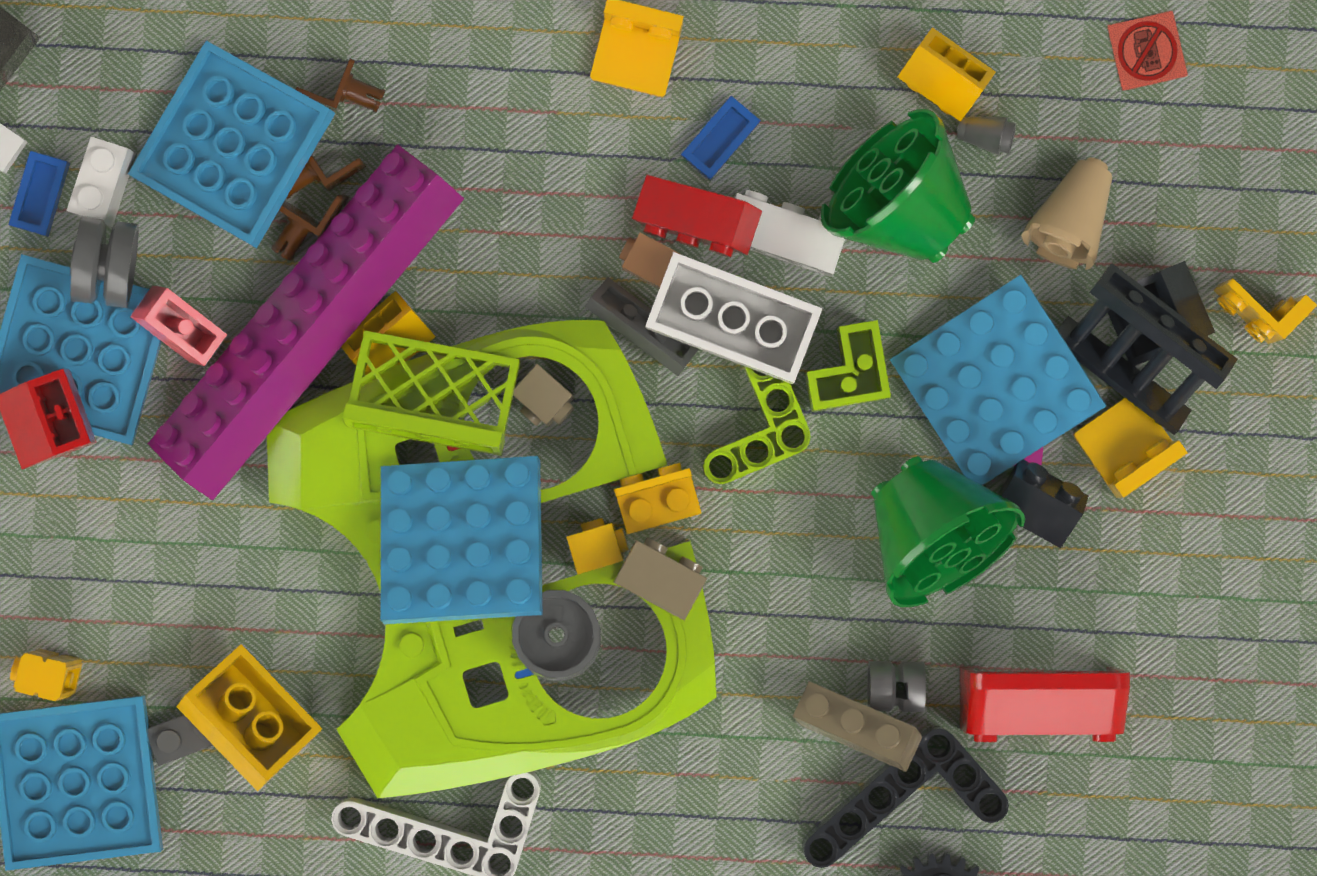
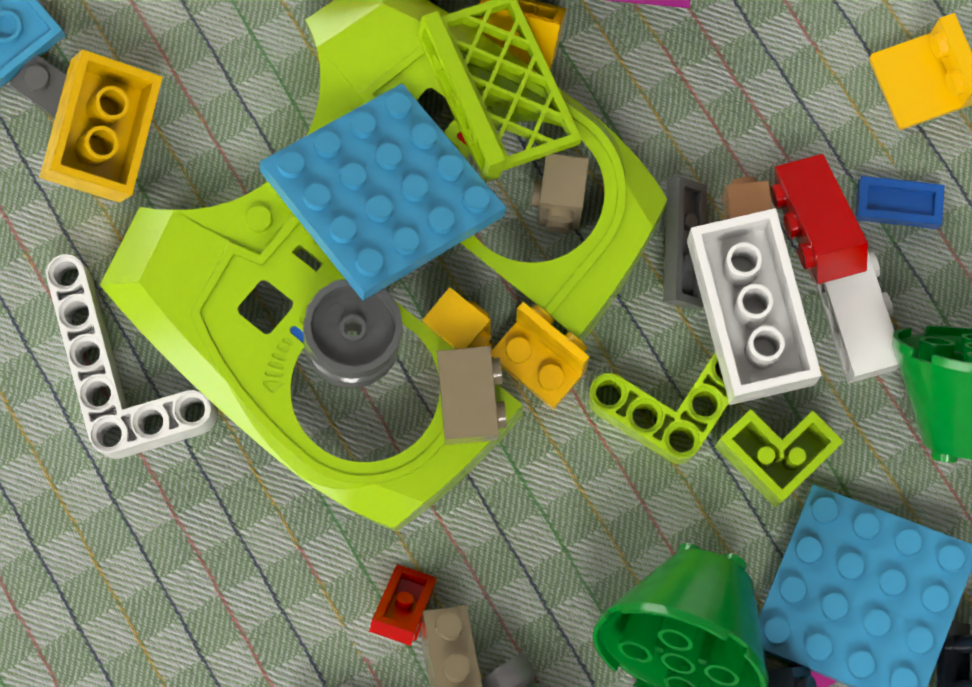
camera: 60 degrees right, 10 degrees down
none -> red slope [369,564,437,646]

